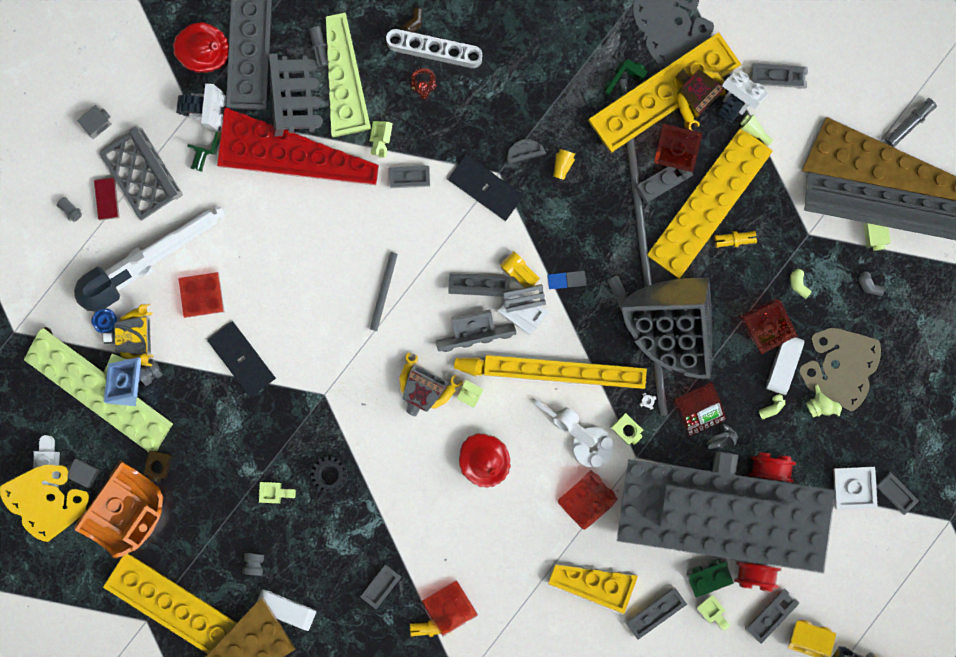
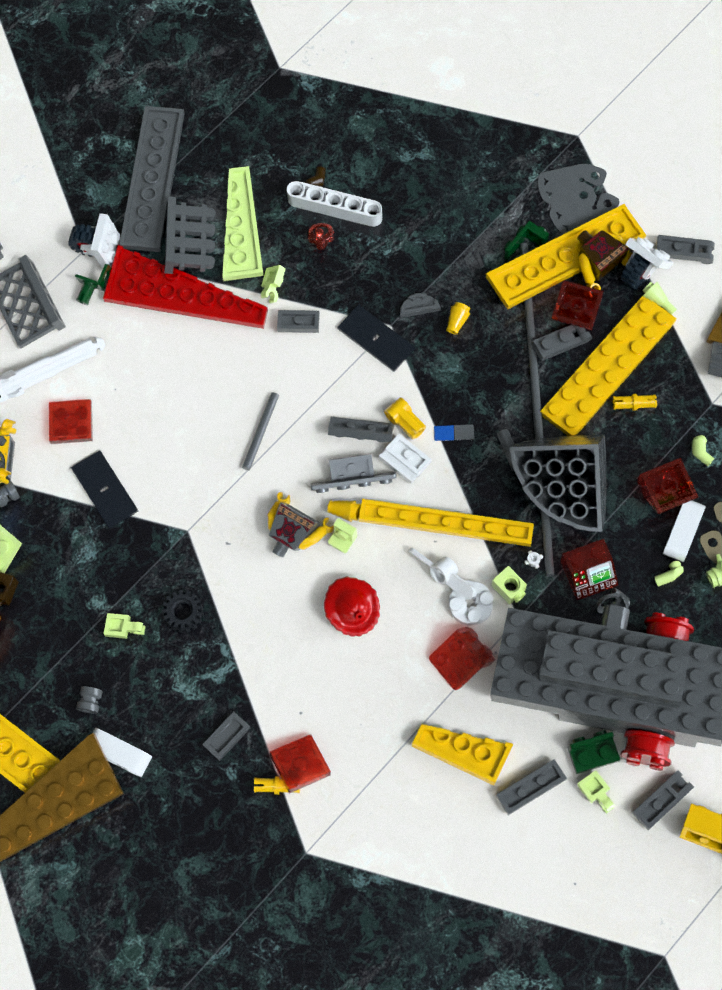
camera: 10 degrees right, 15 degrees down
red piece [173,22,229,73] -> none
dark grey axle [309,26,328,67] -> none
tile [502,284,546,313] -> none

